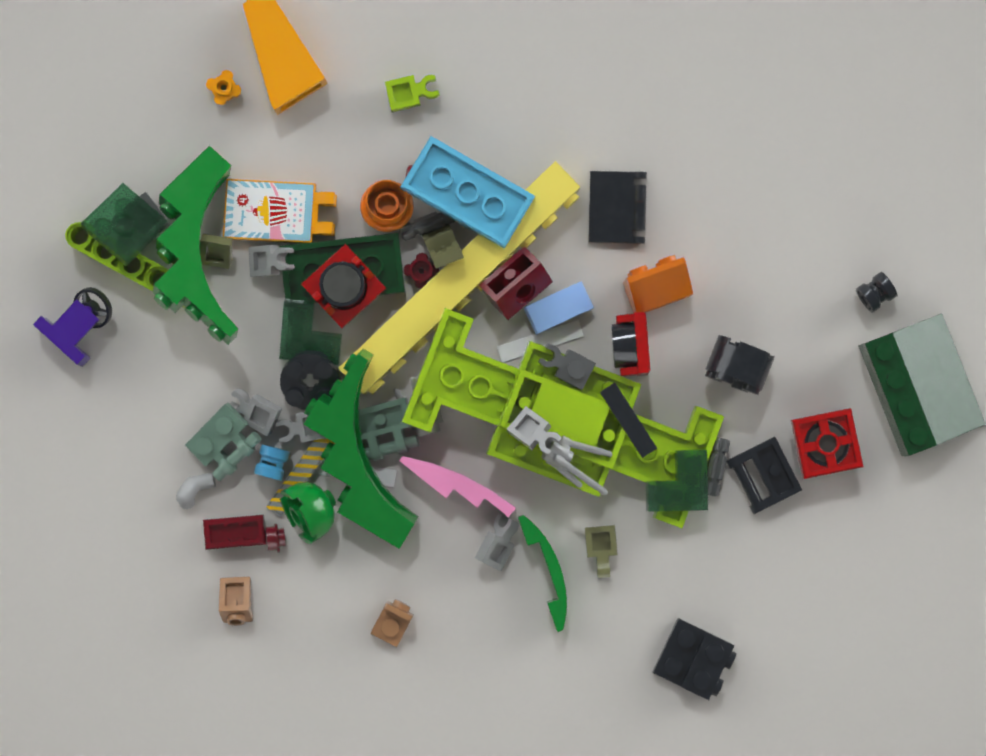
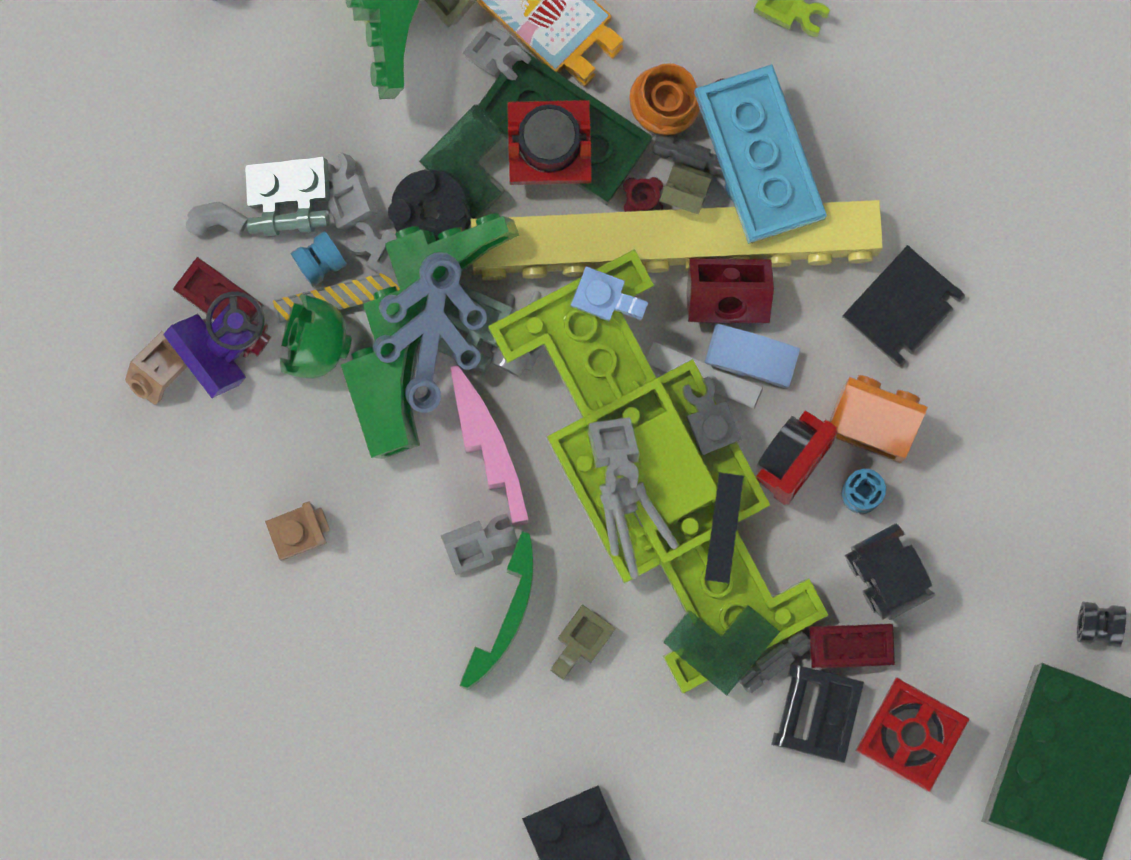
camera: 40 degrees right, 5 degrees down
none -> dark purple piece [163,291,265,398]
none -> sand blue plant [373,252,487,413]
none -> light blue plate [571,266,648,321]
none -> dark red plate [810,624,895,668]
none -> dark azure wheel [841,469,886,514]

